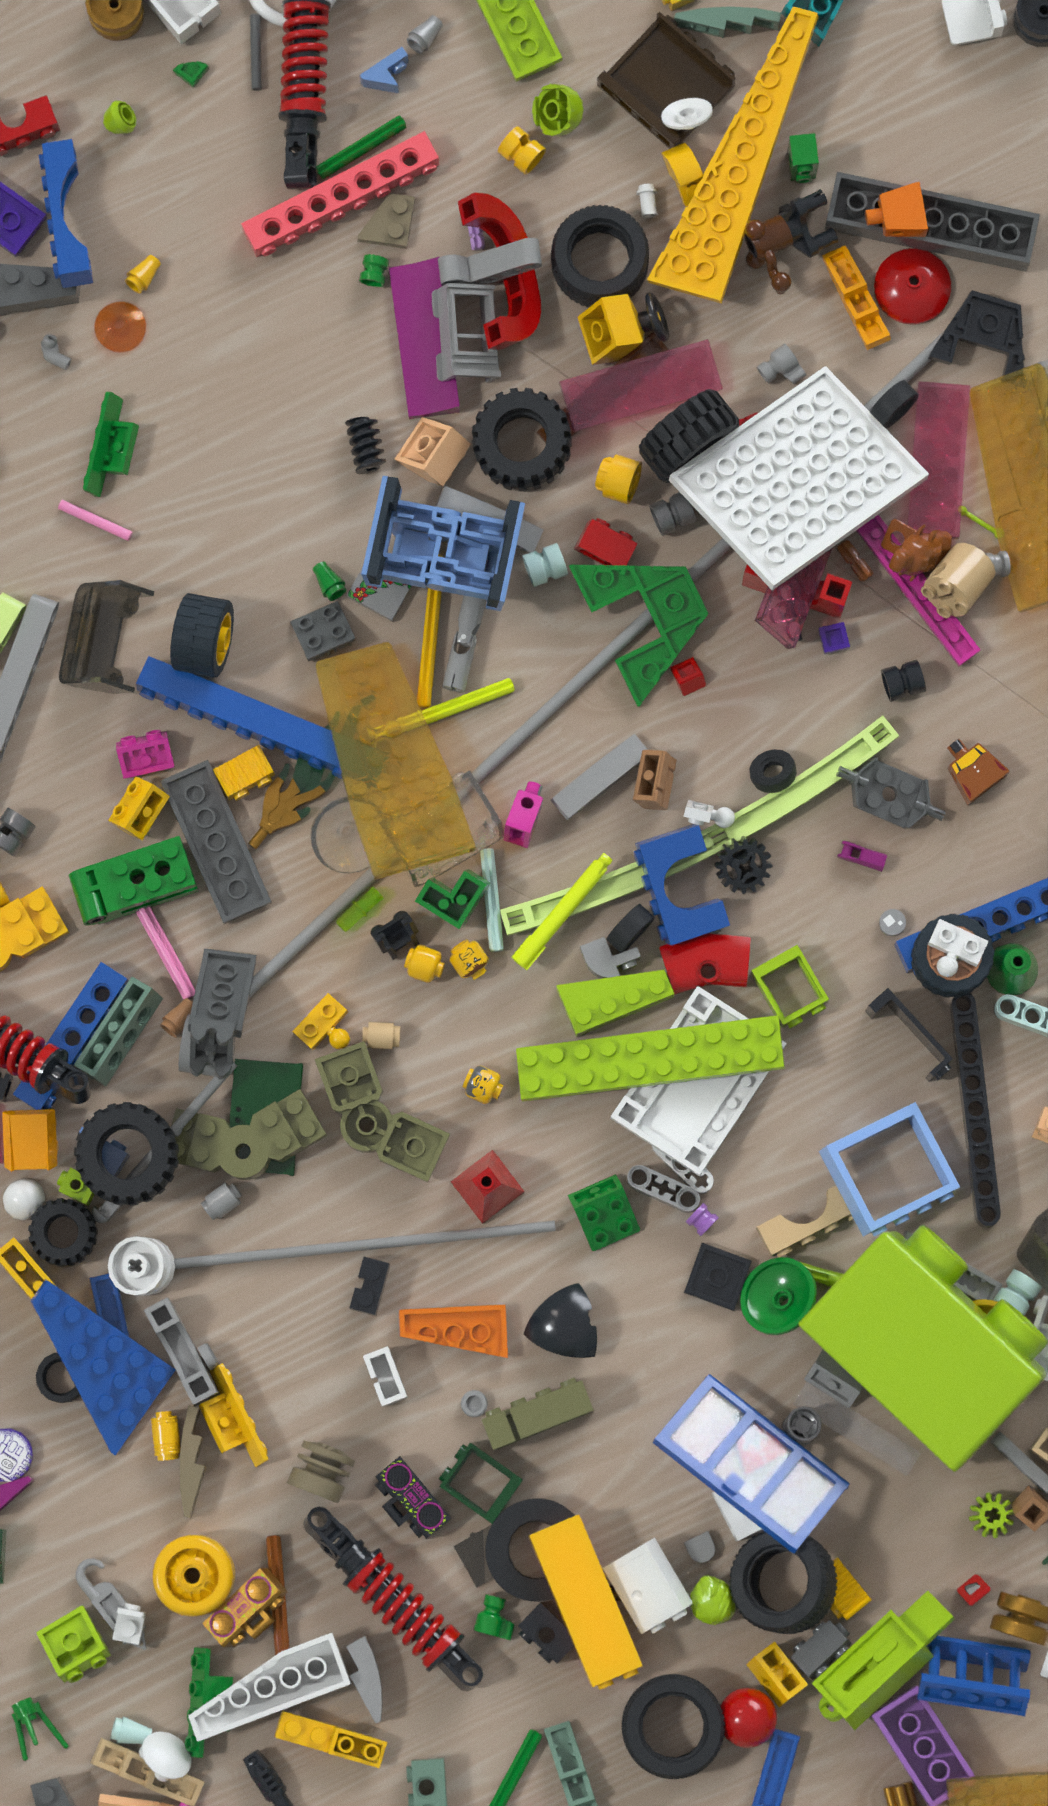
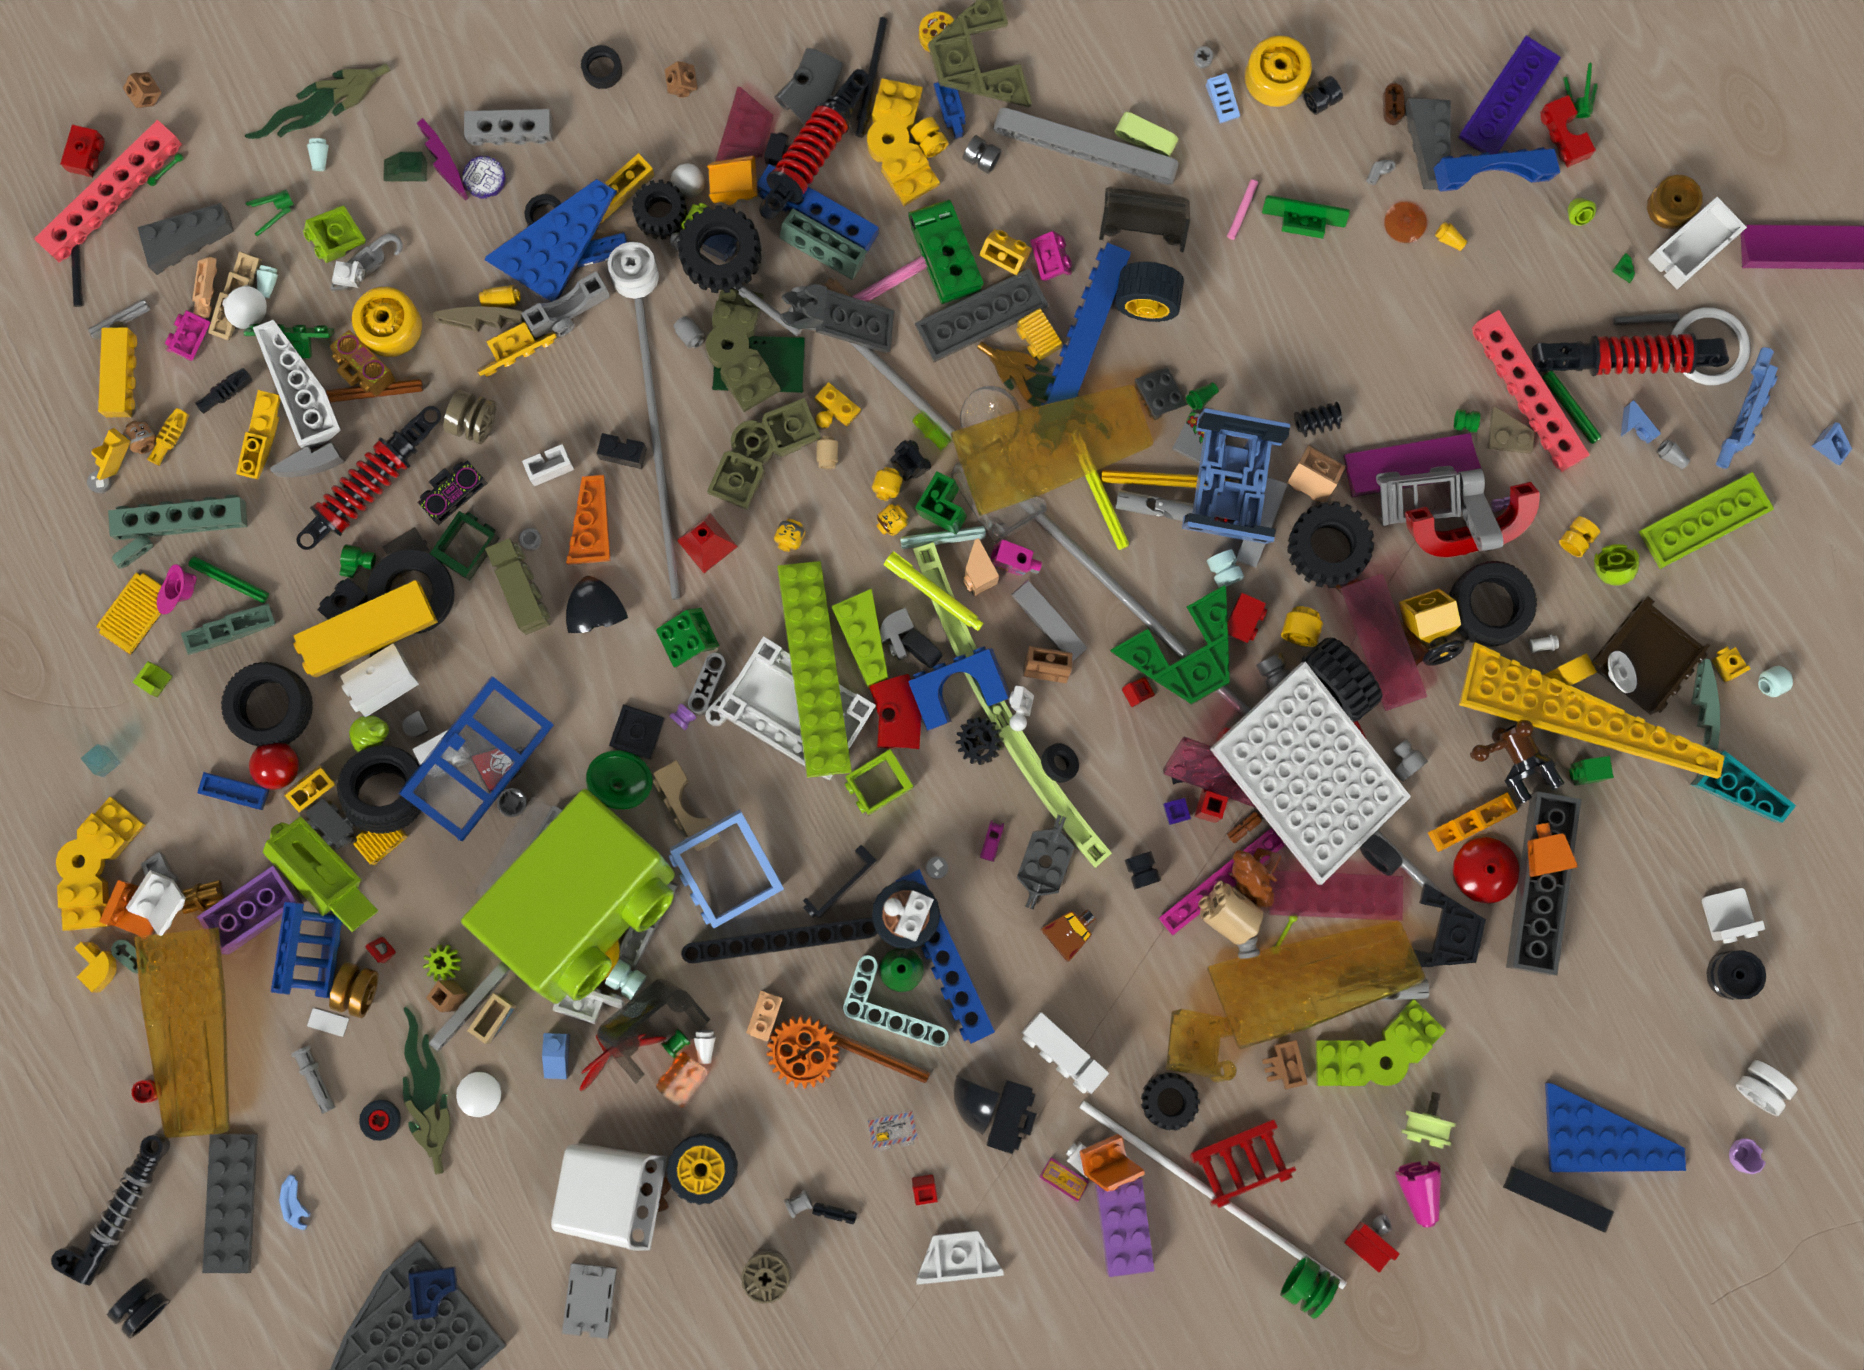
camera: 80 degrees right, 0 degrees up
lime piece [800,1262,843,1287] -> none
none -> light nougat slope [963,538,999,596]

